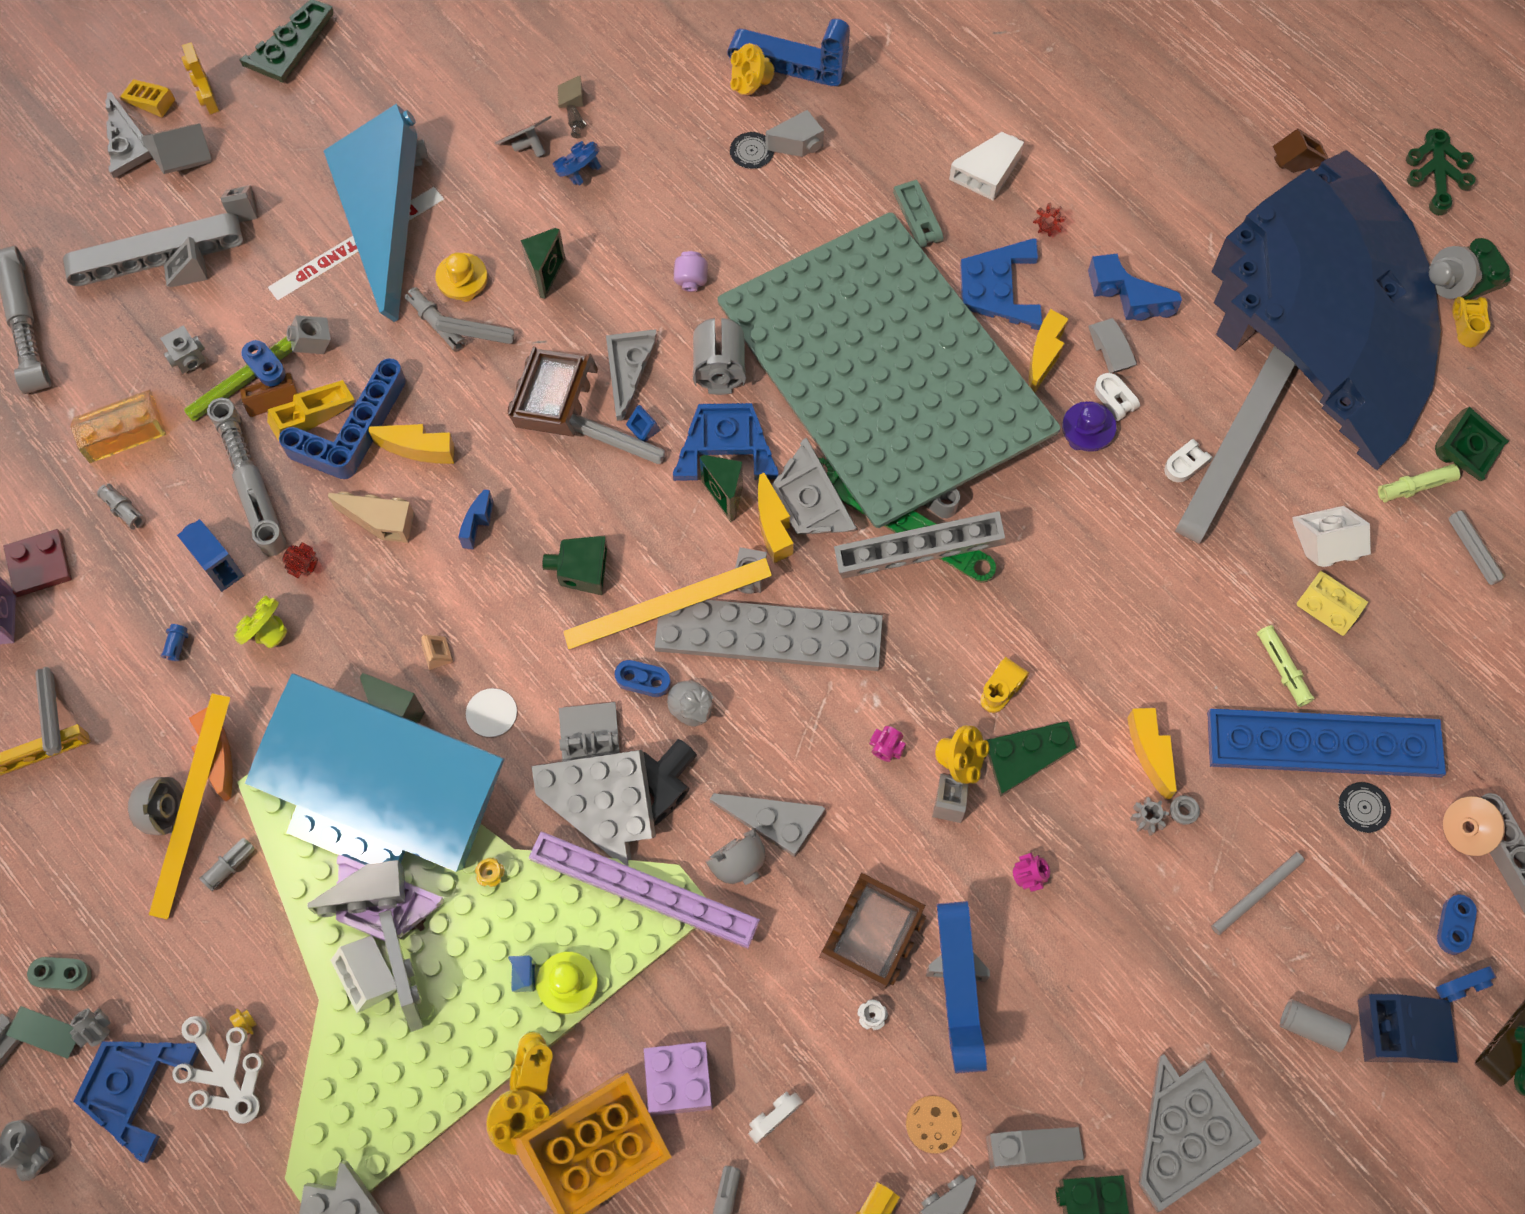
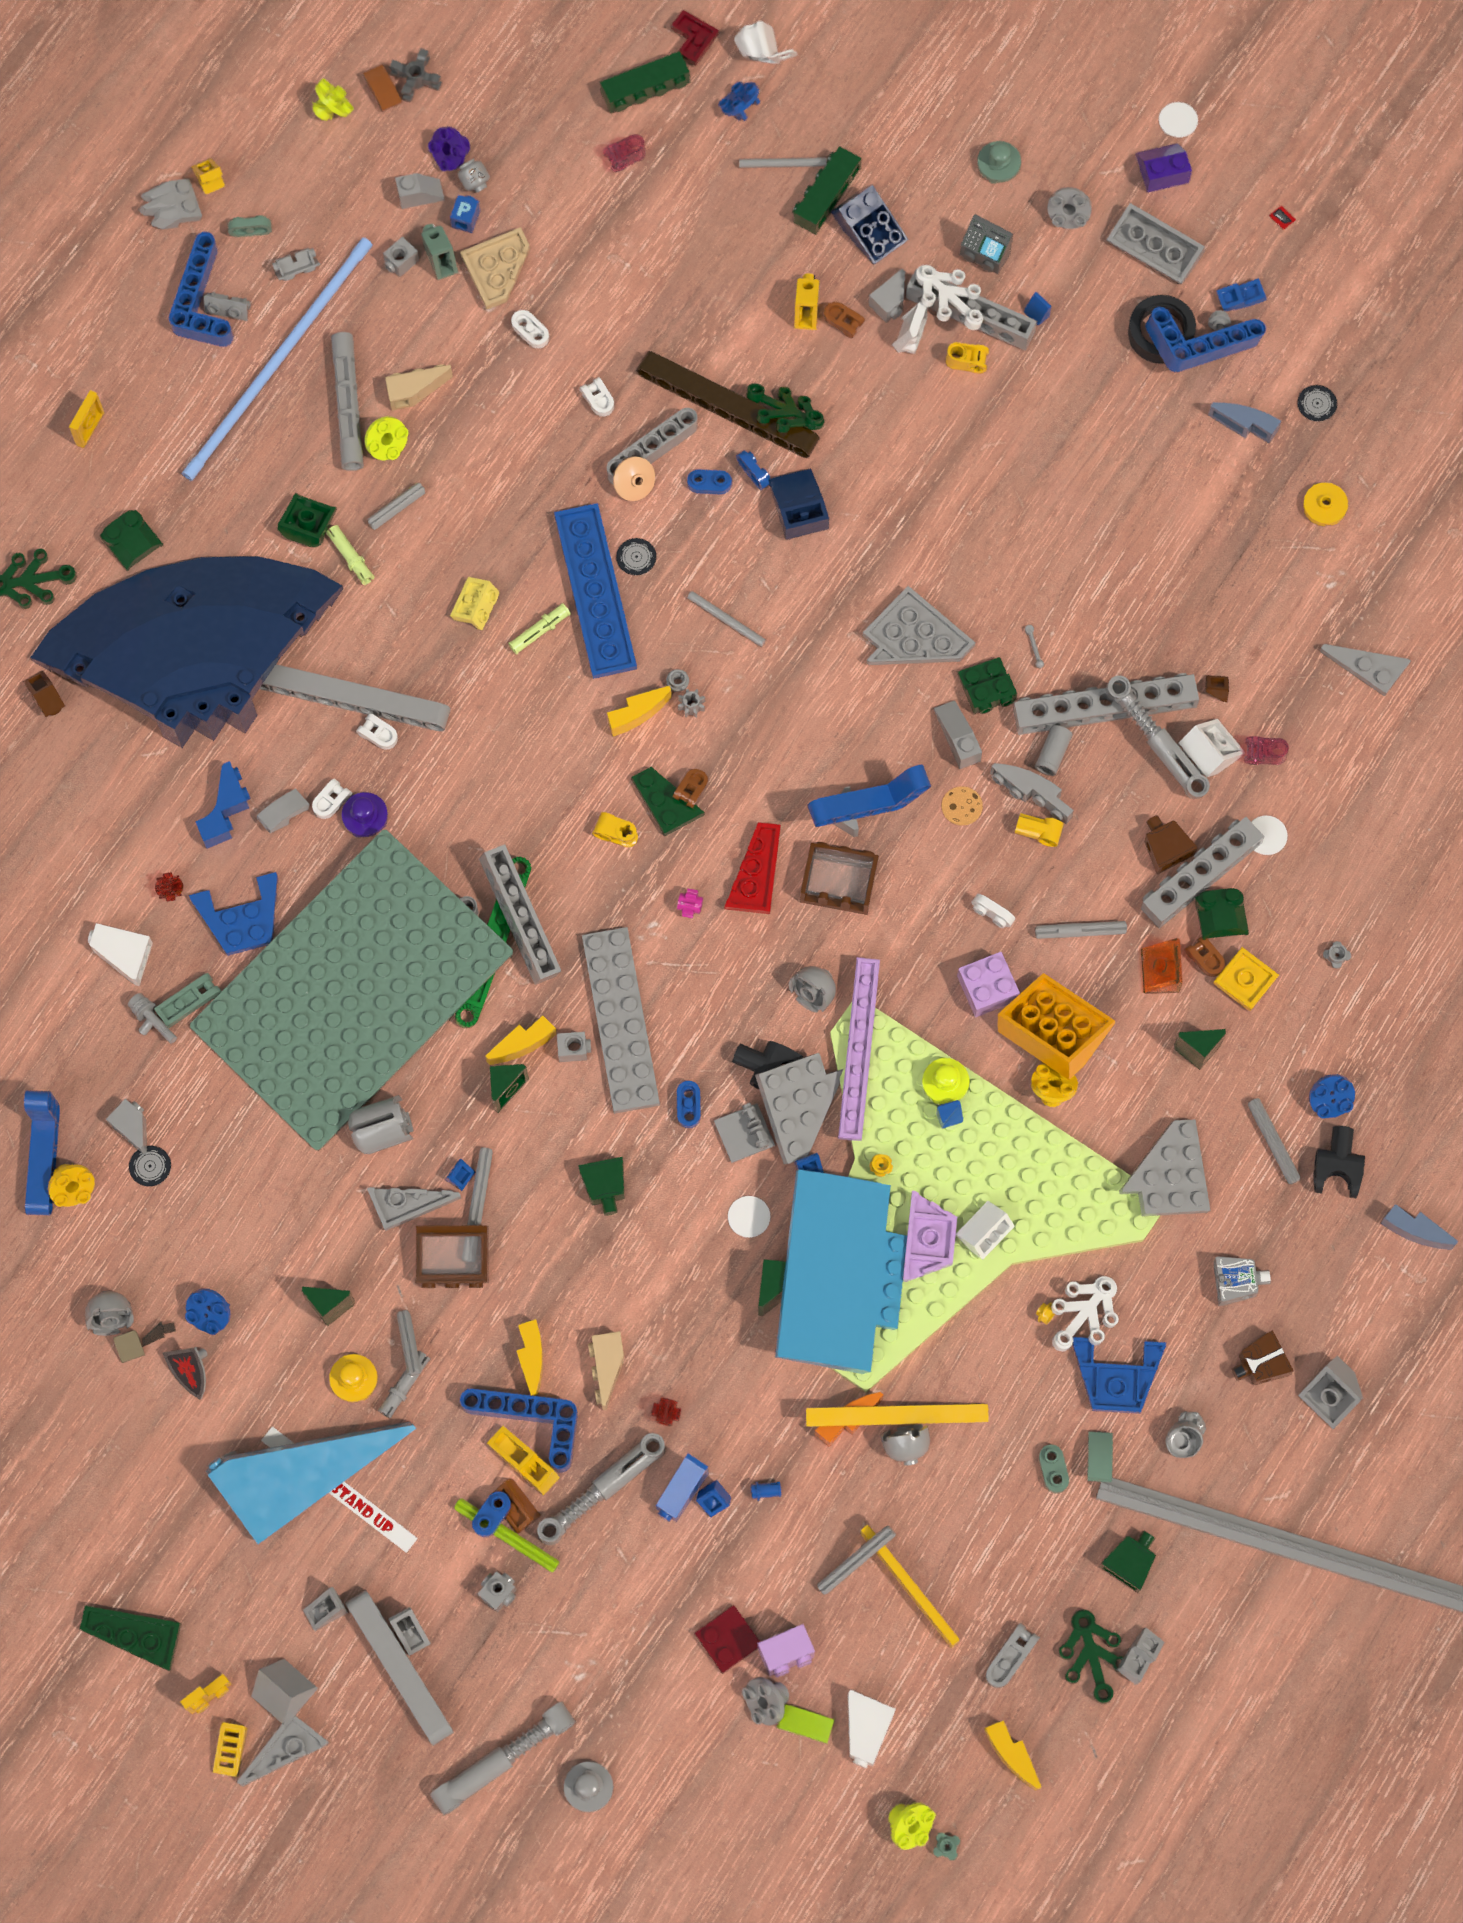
camera: 105 degrees left, 5 degrees up
light grey gear [70,1008,111,1047] -> none
clear yellow slope [71,389,167,463] -> none
light grey pin [97,483,145,530] -> none
light grey axle [199,838,254,891] -> none
neon yellow plate [234,595,287,648] -> none
light grey brick [287,315,331,354] -> none
slope [307,860,406,917] -> none
light grey wing [379,910,423,1032] -> none
light nougat slope [421,635,453,670] -> none
blue slope [458,489,494,549] -> none
yellow piece [510,1032,552,1096] -> none
yellow sticker [564,558,772,649] -> none
light grey hair [667,680,713,727] -> none
blue wing [673,403,778,481] -> none
lavender head [674,251,708,292] -> none
light grey wing [710,793,825,857] -> none
light grey wing [772,438,858,535] -> none
white plate [858,1000,888,1030] -> none
light grey slope [932,774,968,823] -> none
yellow plate [935,725,989,784] -> none
dark pink gear [1013,853,1050,892] -> none
yellow slope [1029,309,1068,393] -> none
light grey pin [1280,999,1351,1053] -> none
white slope [1293,506,1371,567] -> none
light grey plate [1429,246,1482,299] -> none
yellow piece [1452,297,1490,348] -> none
none -> light grey cylinder [85,1291,134,1336]
none -> light grey piece [128,993,177,1044]
none -> dark orange plate [673,769,708,808]
none -> blue slope [696,1480,731,1518]
none -> red wing [724,822,781,914]
none -> blue slope [794,1153,824,1173]

